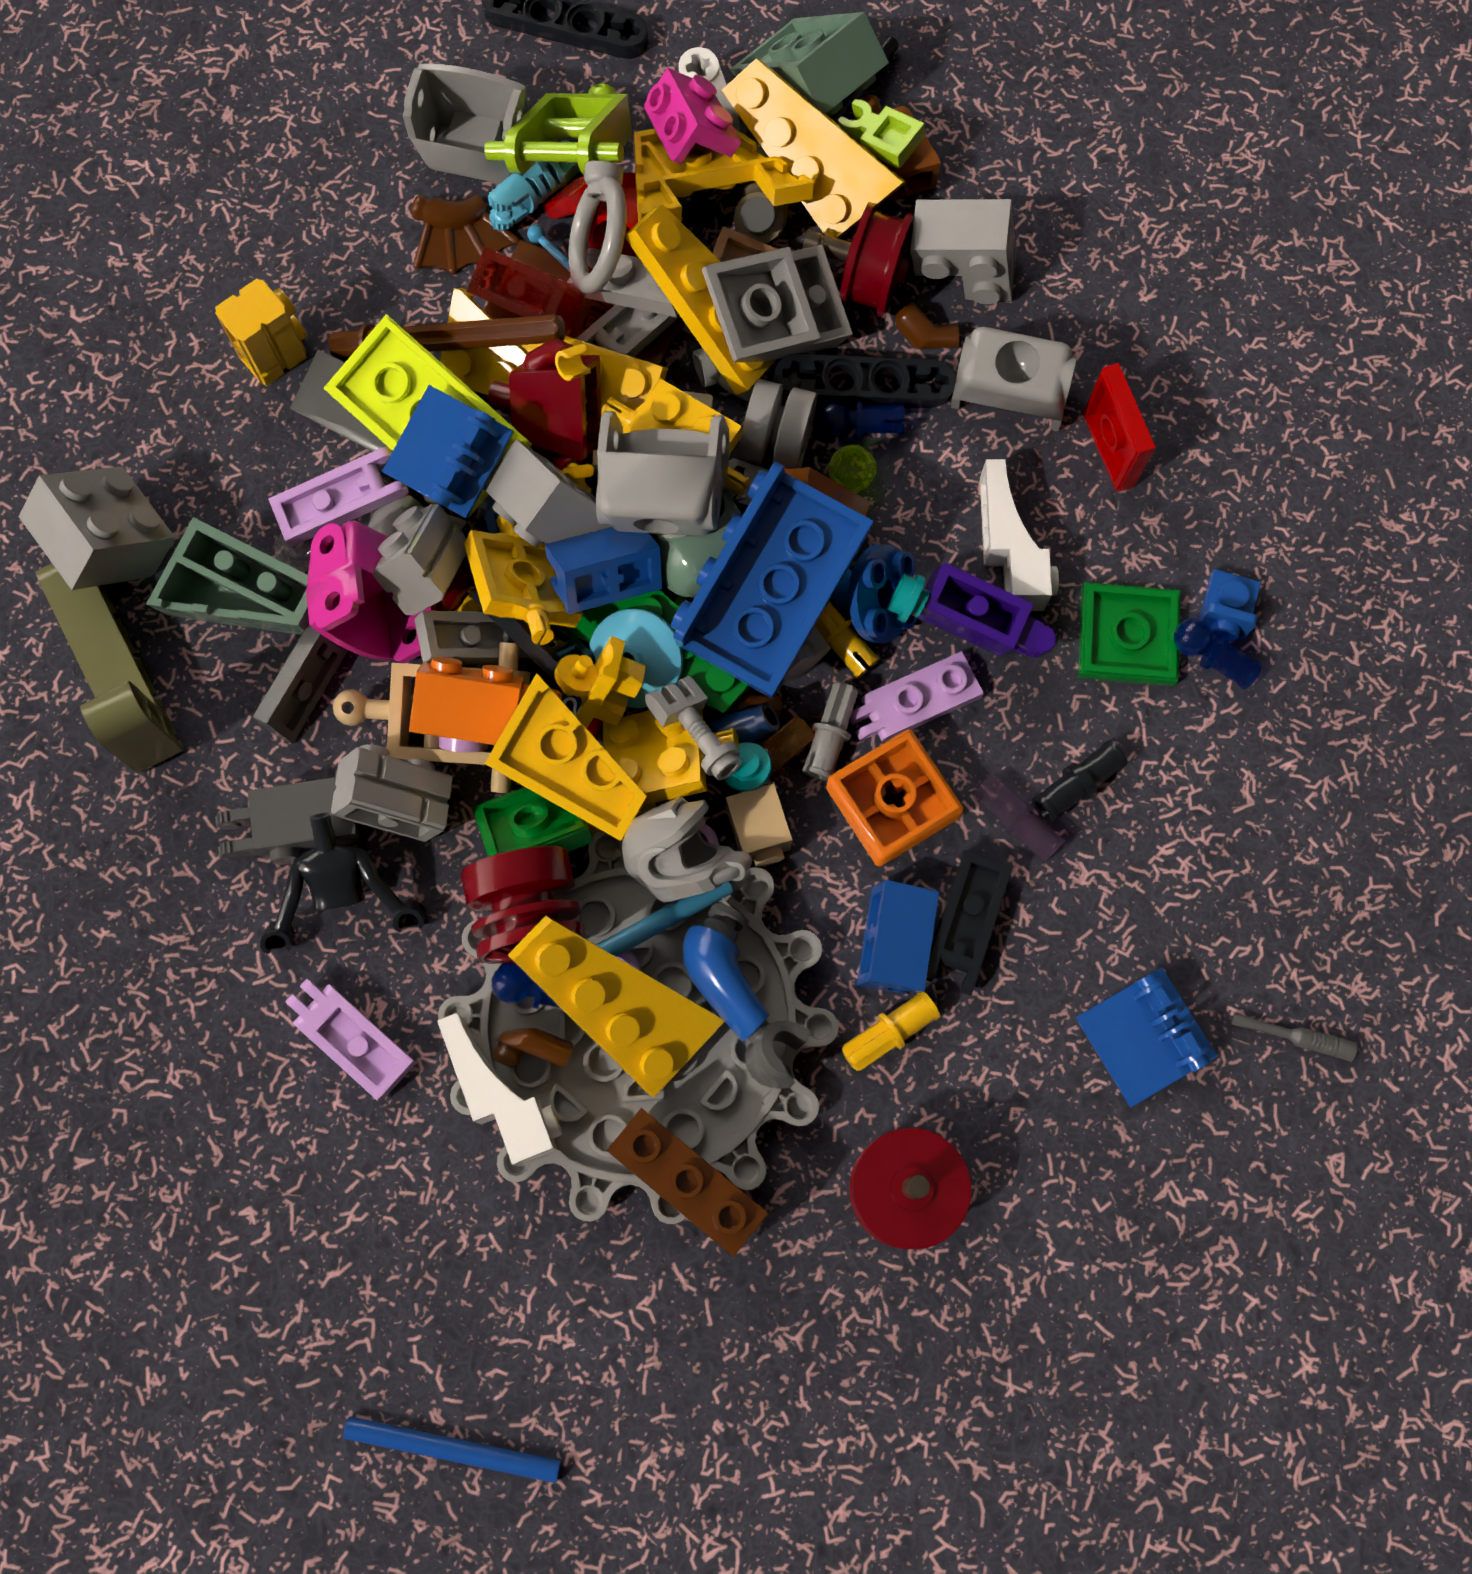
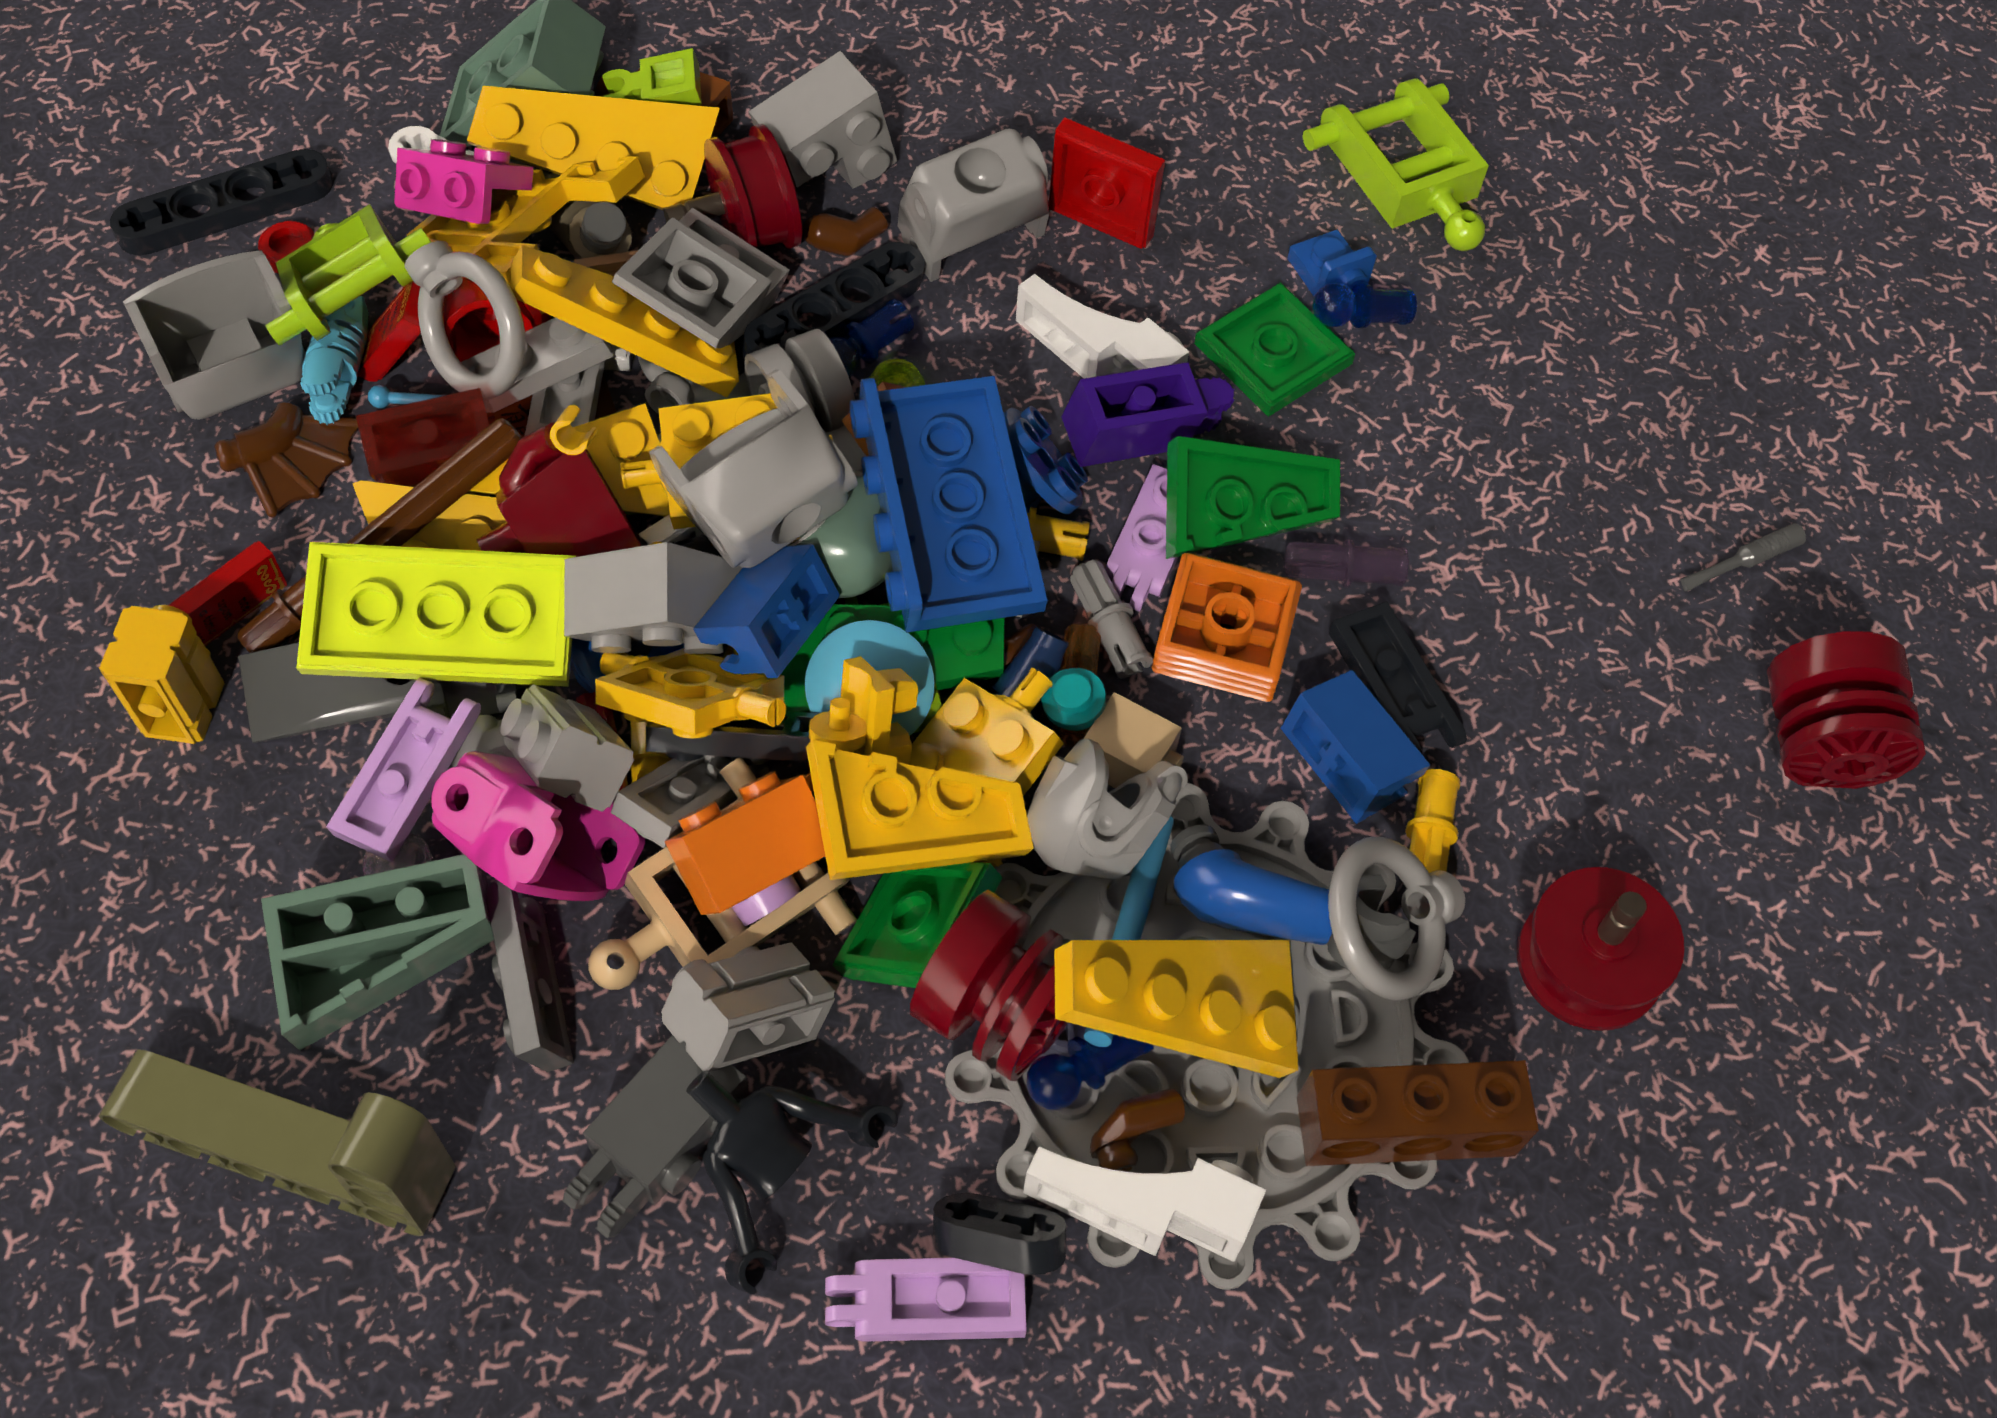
camera: 45 degrees left, 15 degrees down
light grey brick [18,466,176,590] -> none
blue hinge [382,385,514,519] -> none
light grey hinge [645,676,742,780] -> none
teal plate [888,574,930,623] -> none
black pin [1032,740,1127,823] -> none
blue hinge [1075,967,1217,1108] -> none
none -> red tile [168,540,287,647]
none -> red tile [258,221,314,274]
none -> black beam [933,1193,1066,1275]
none -> green wing [1166,436,1340,559]
none -> lime piece [1303,78,1489,251]
none -> light grey piece [1328,837,1465,1000]
none -> dark red wheel [1767,631,1926,789]

